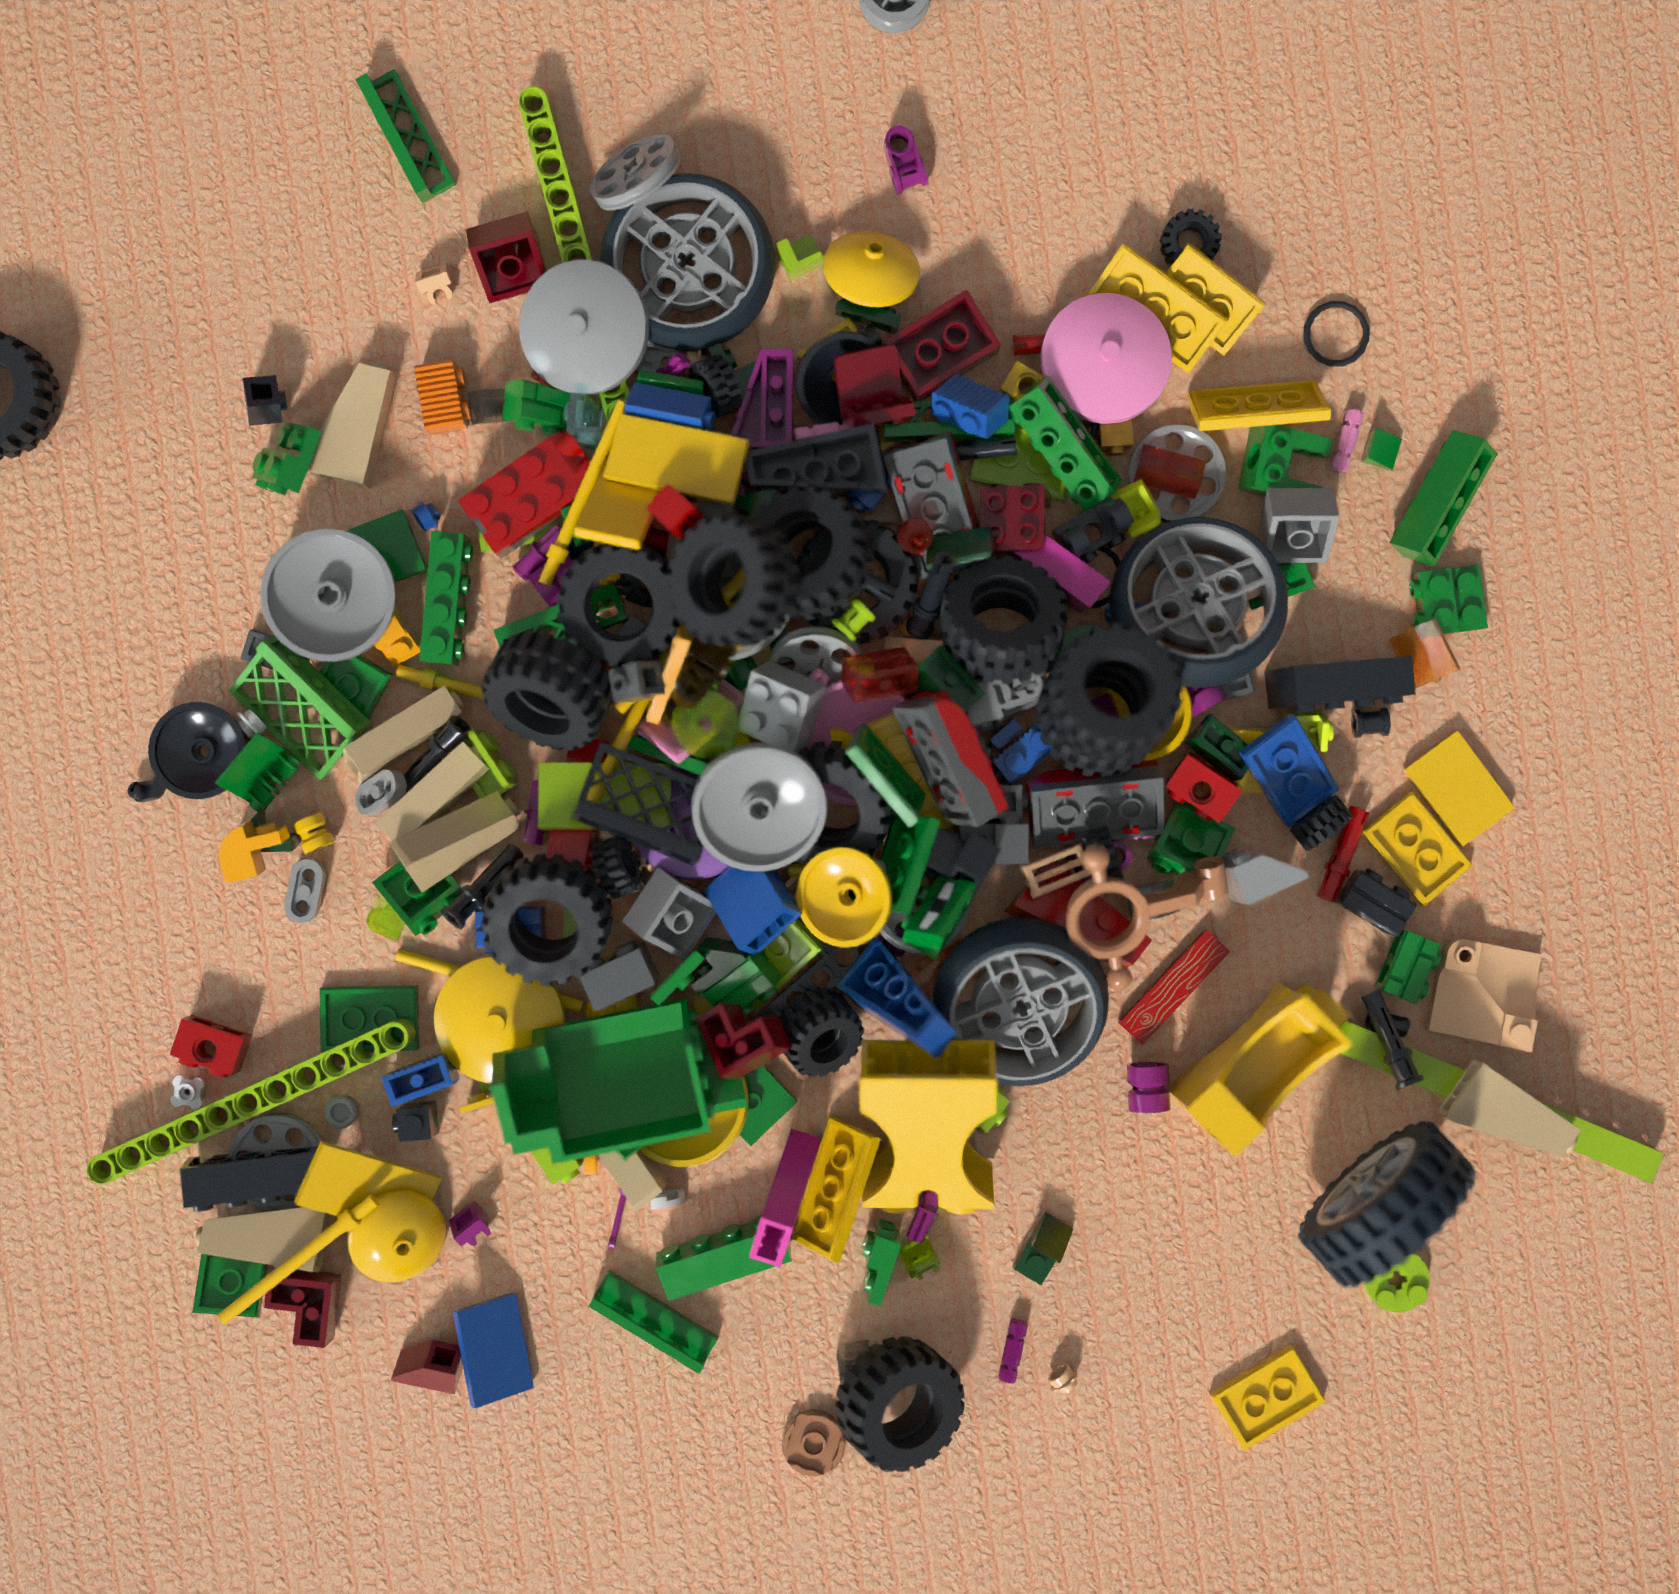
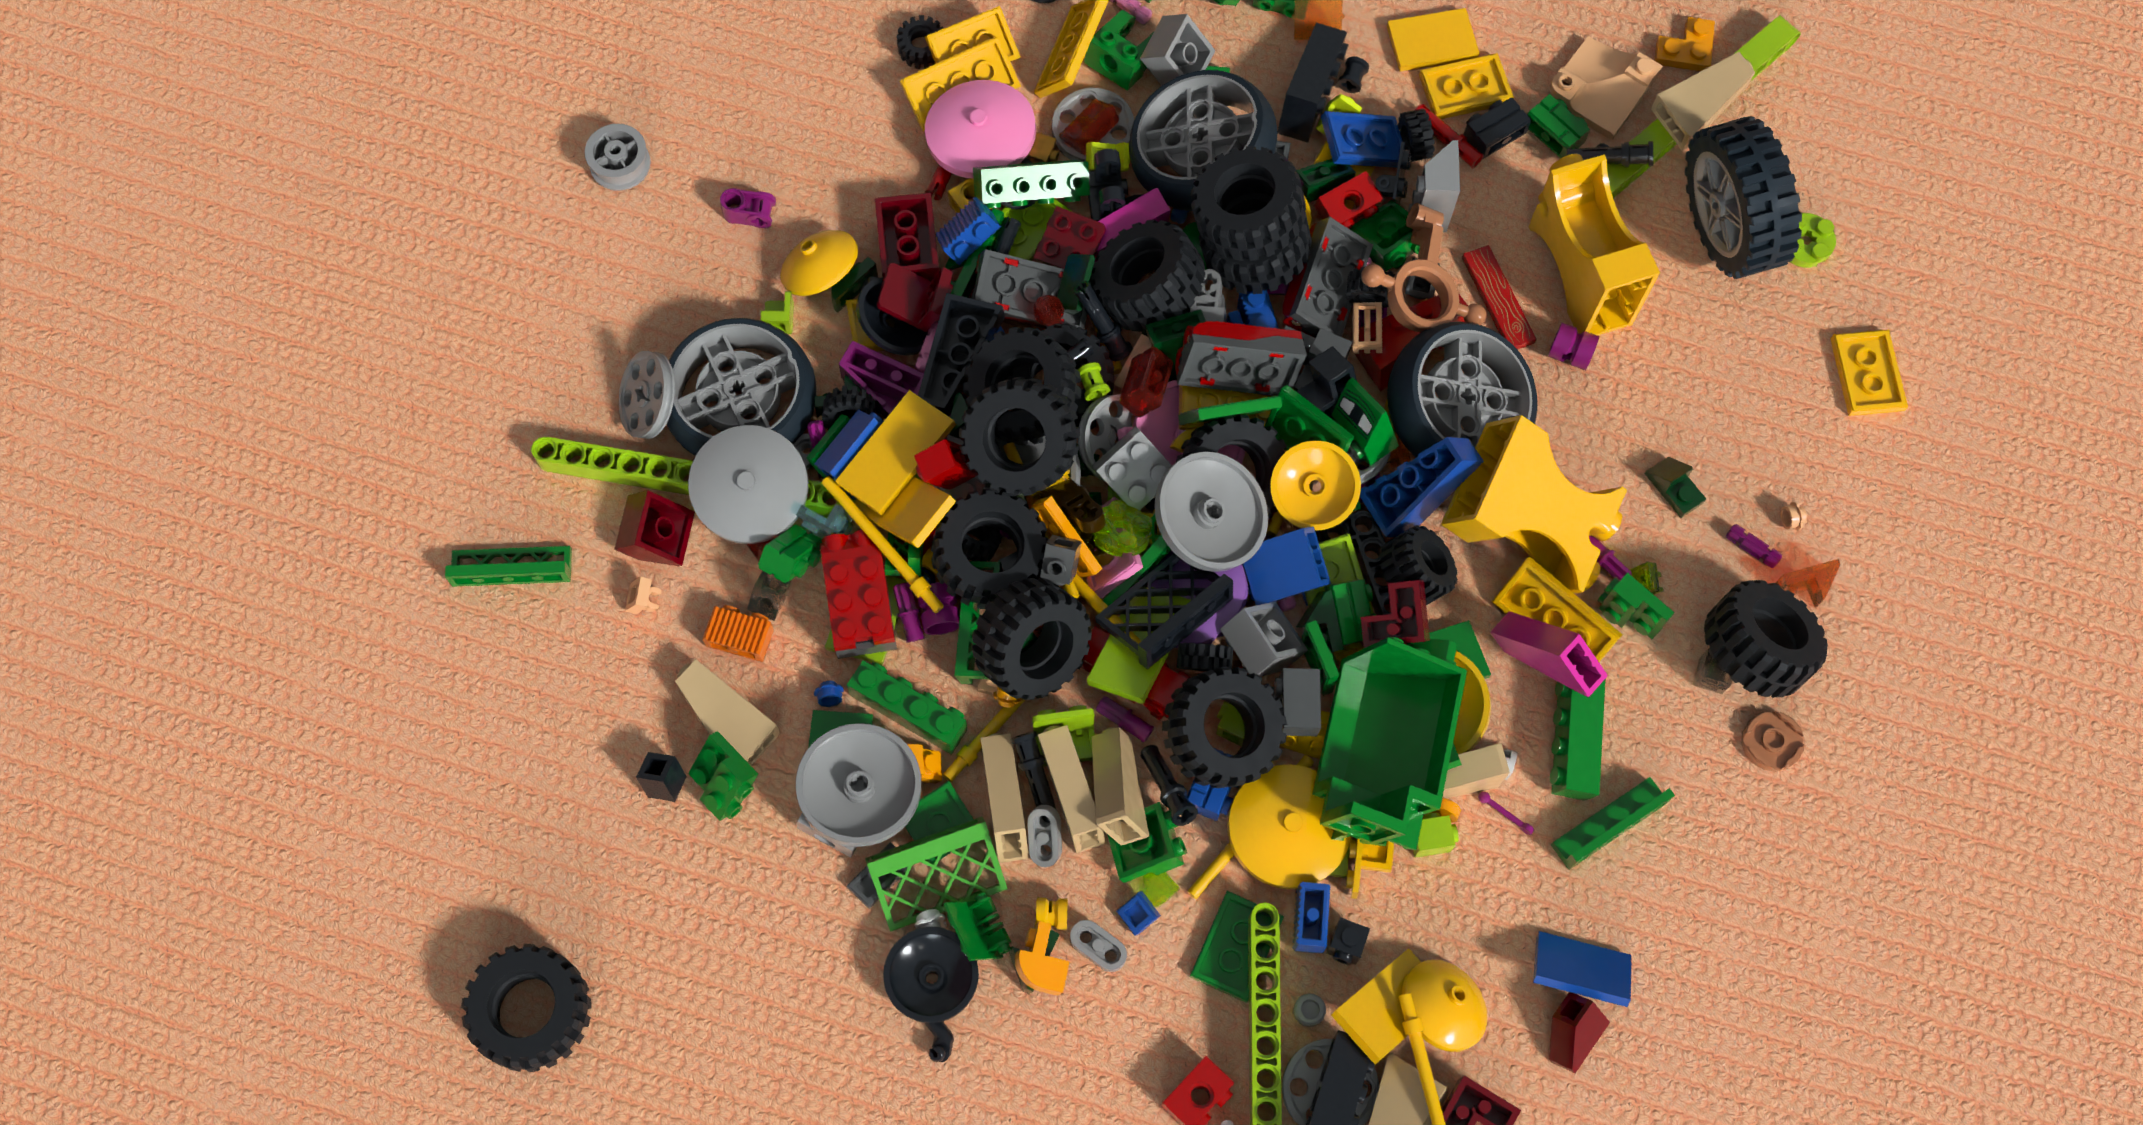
camera: 70 degrees left, 20 degrees down
magenta tile [449,1201,491,1246] -> none
none -> blue tile [1116,891,1161,936]
none -> black hinge [1375,142,1412,204]
none -> light orange plate [1654,17,1715,71]
none -> clear orange slope [1775,559,1840,608]

